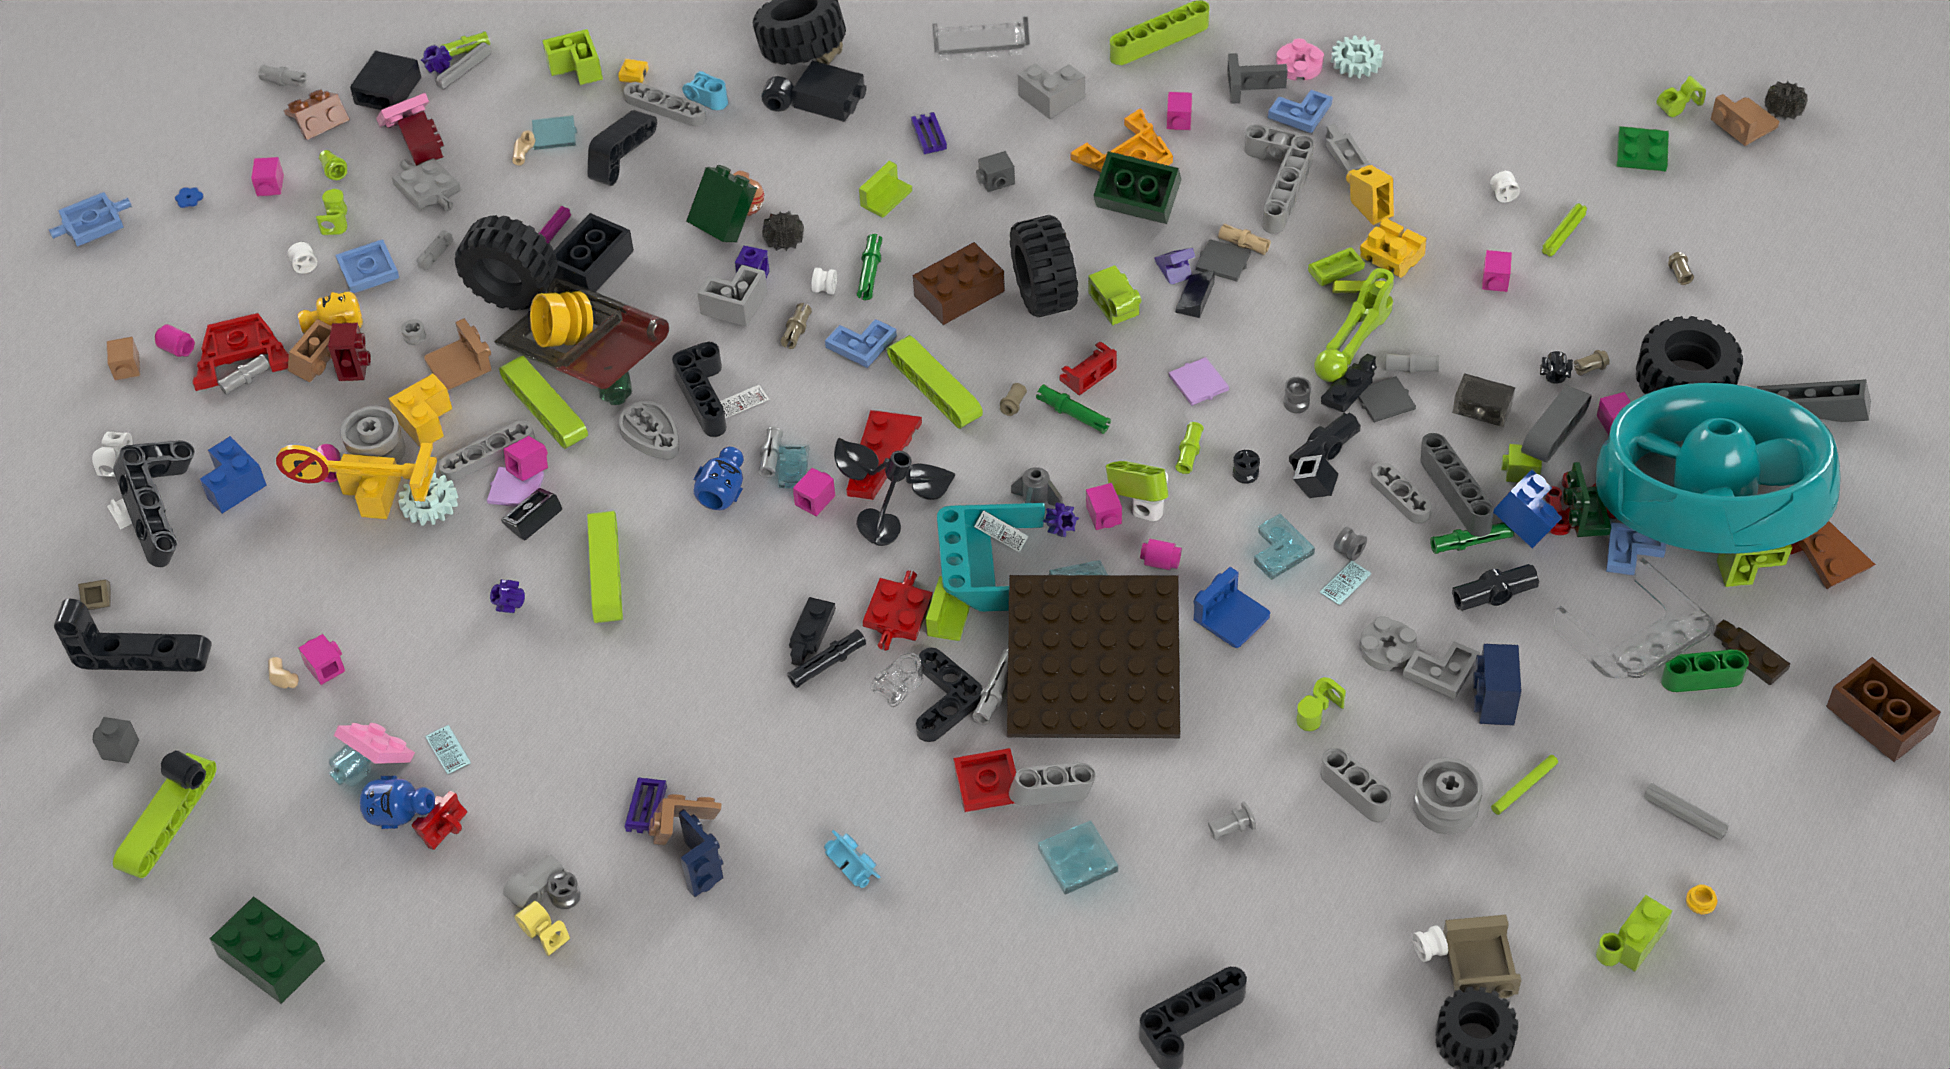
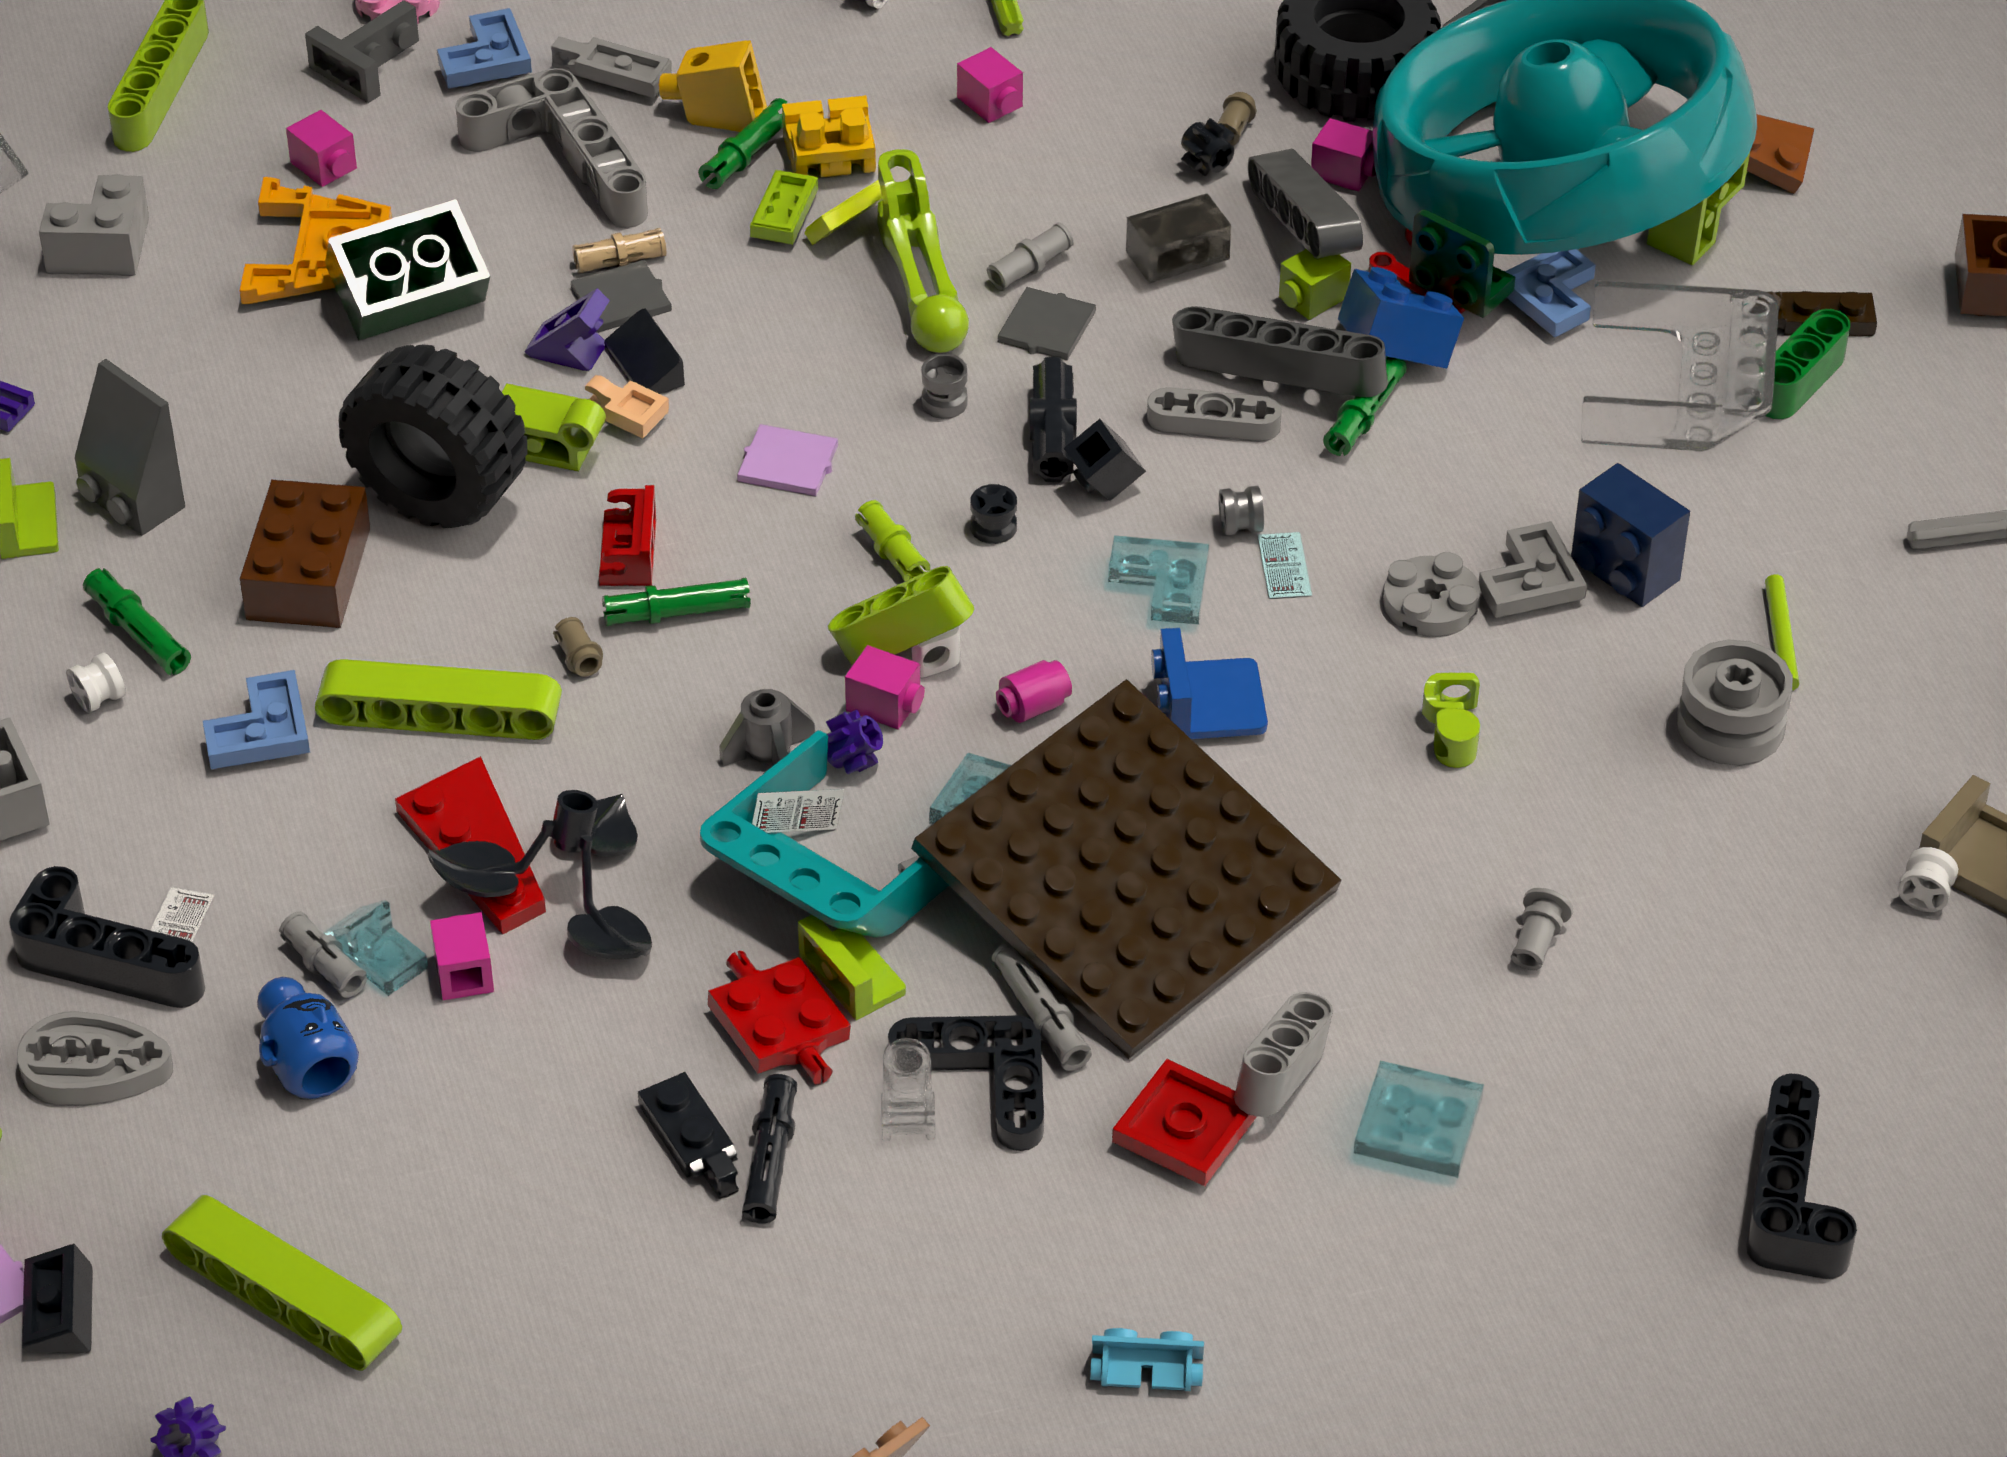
camera: 50 degrees left, 5 degrees down
dark tan pin [780,303,812,349] -> none
dark grey brick [976,151,1015,192] -> none
black hinge [1321,353,1377,413] -> none
light grey beam [1321,747,1392,822] -> none
black piece [1452,564,1539,611] -> none
none -> dark grey slope [74,359,185,536]
none -> light nougat plate [585,375,669,439]
none -> green pin [698,98,787,189]

